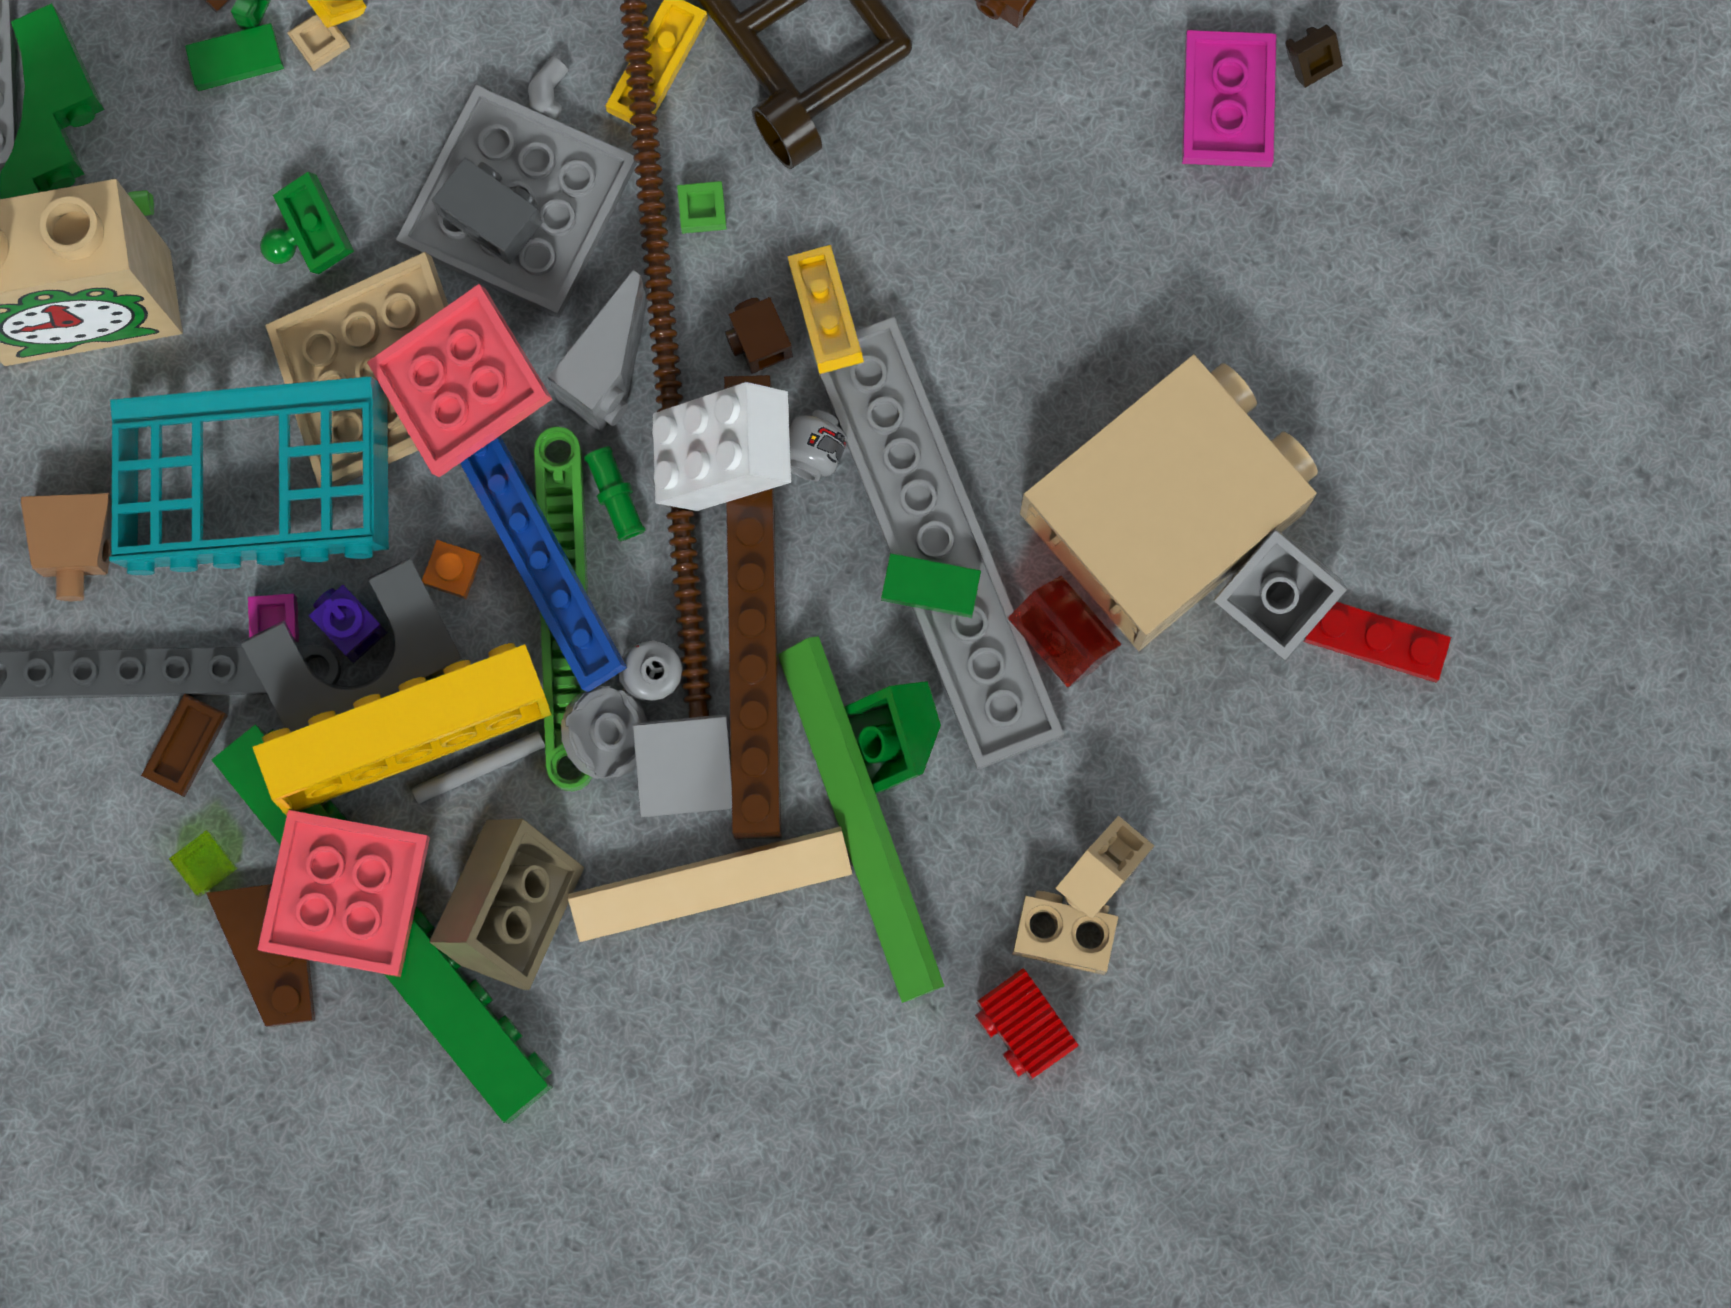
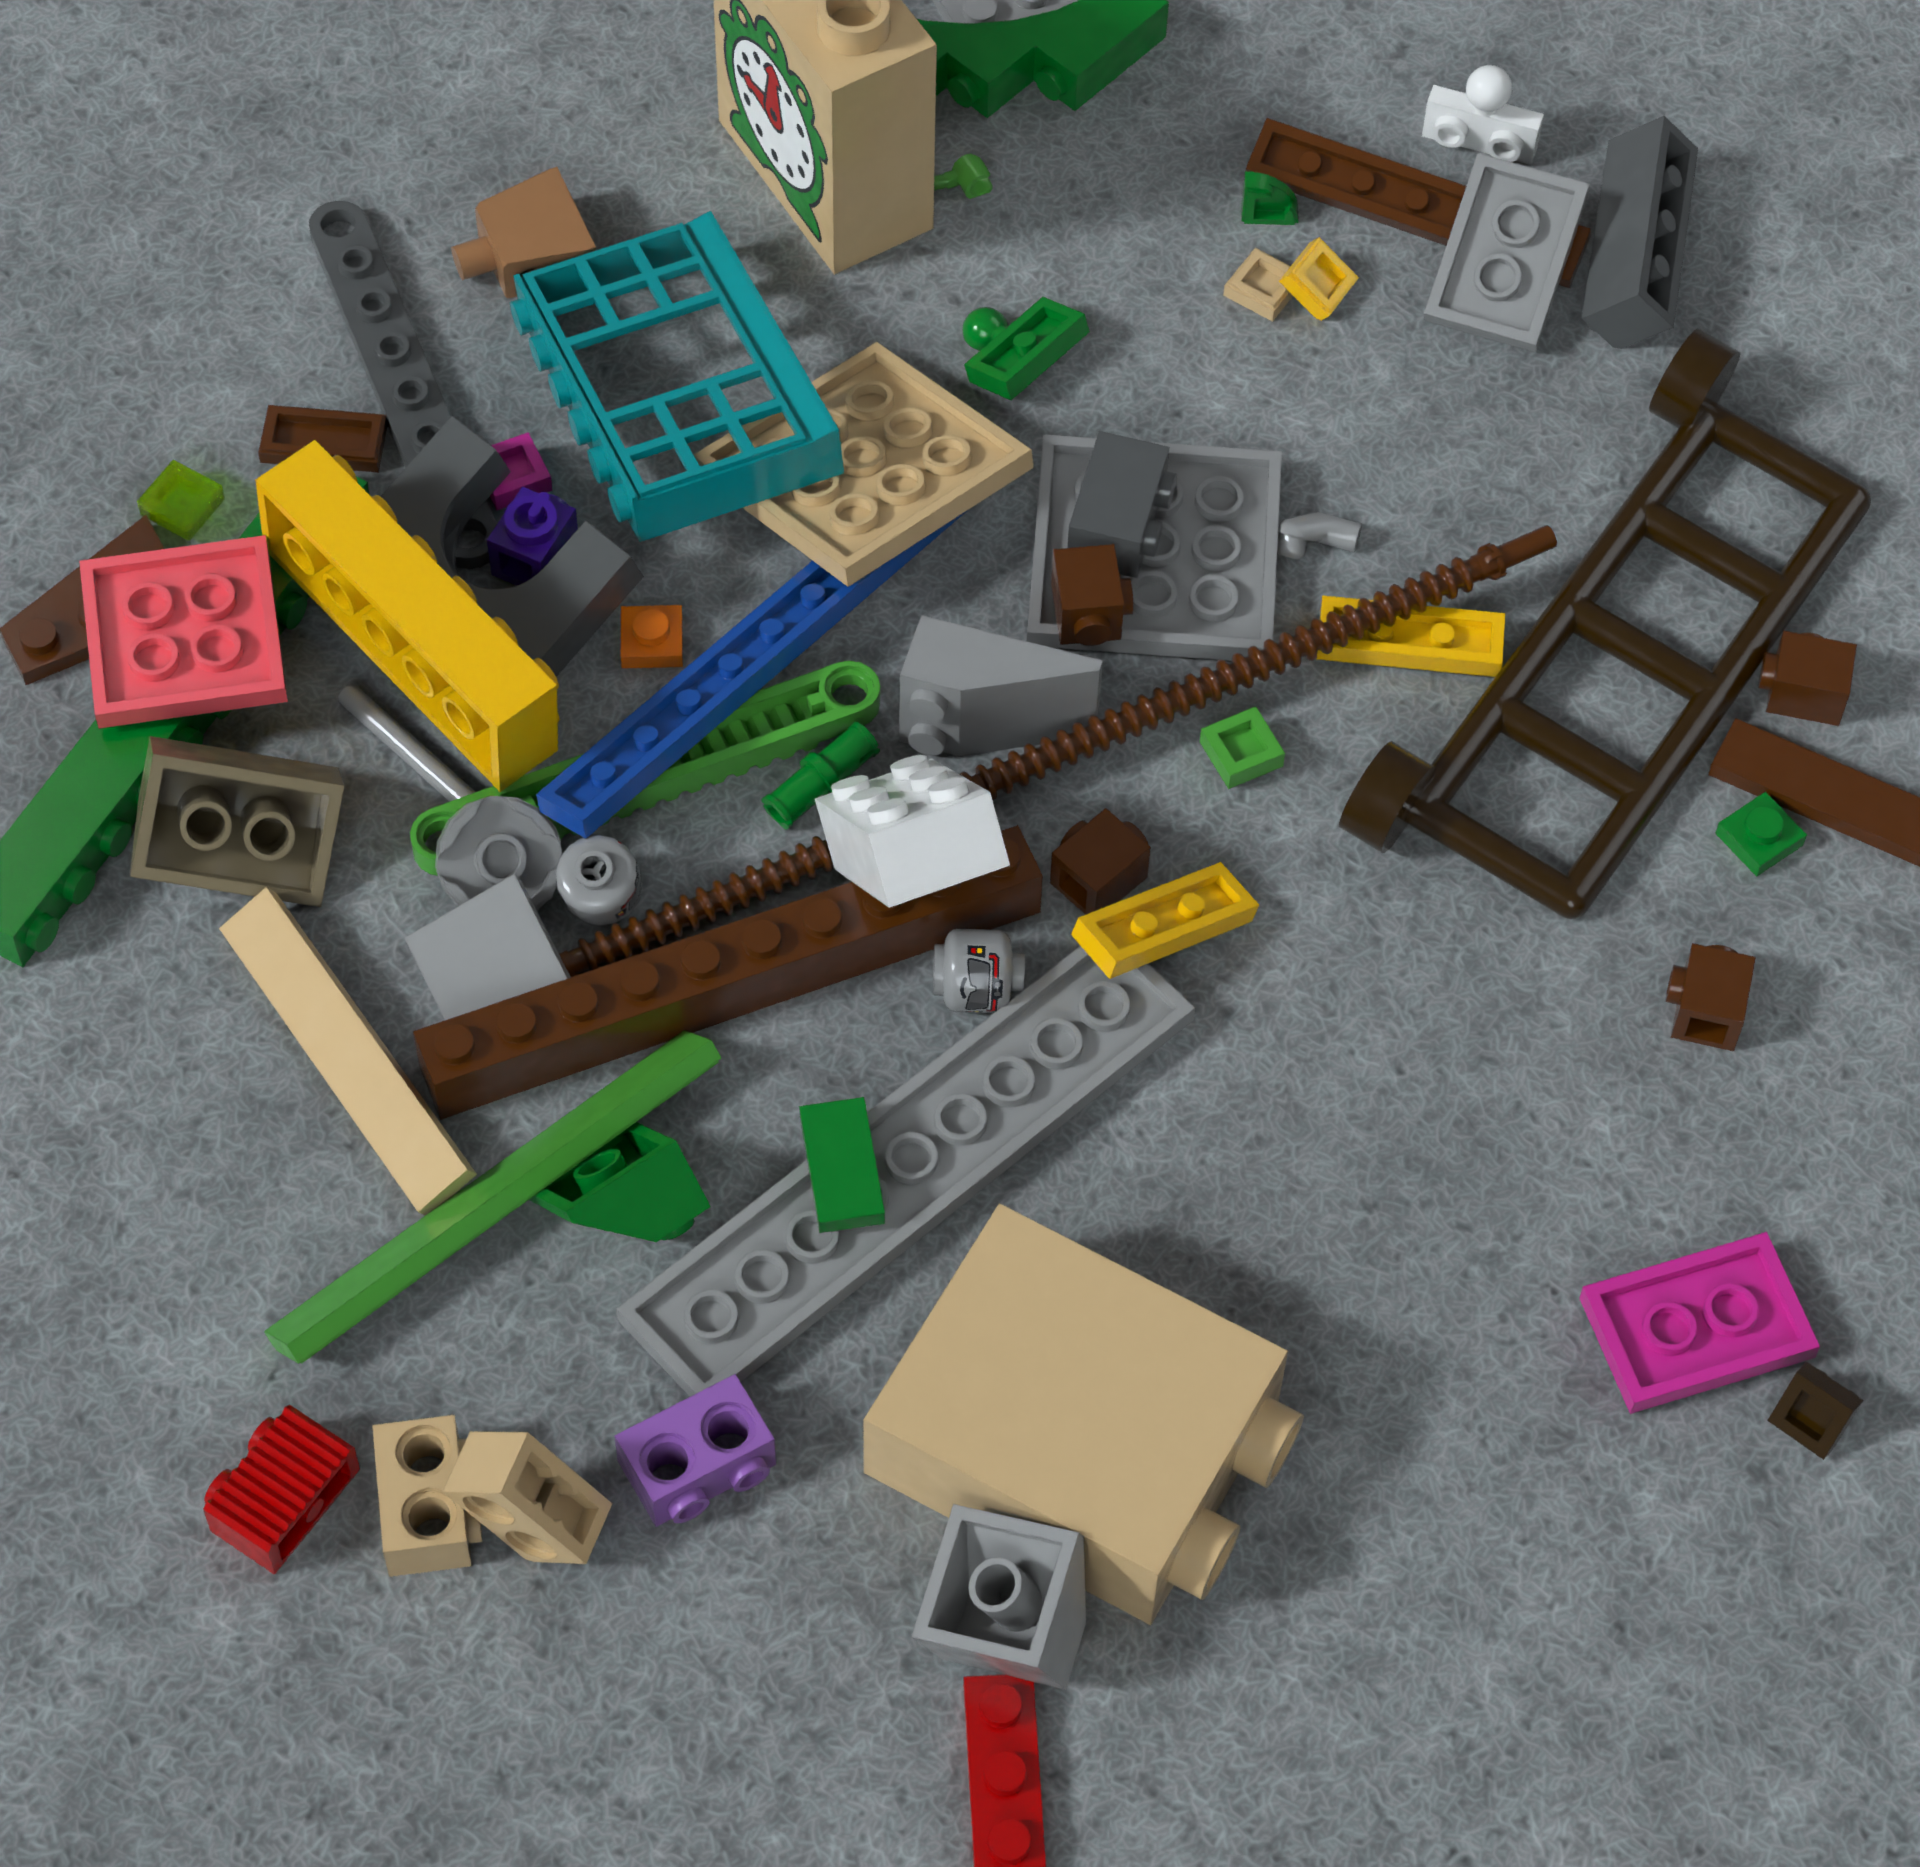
camera: 65 degrees right, 20 degrees down
green tile [185,23,284,91] -> none
coral plate [367,284,552,477] -> none
clear red brick [1008,575,1122,688] -> none
none -> medium lavender brick [614,1374,776,1527]
none -> reddish brown brick [1051,544,1133,646]

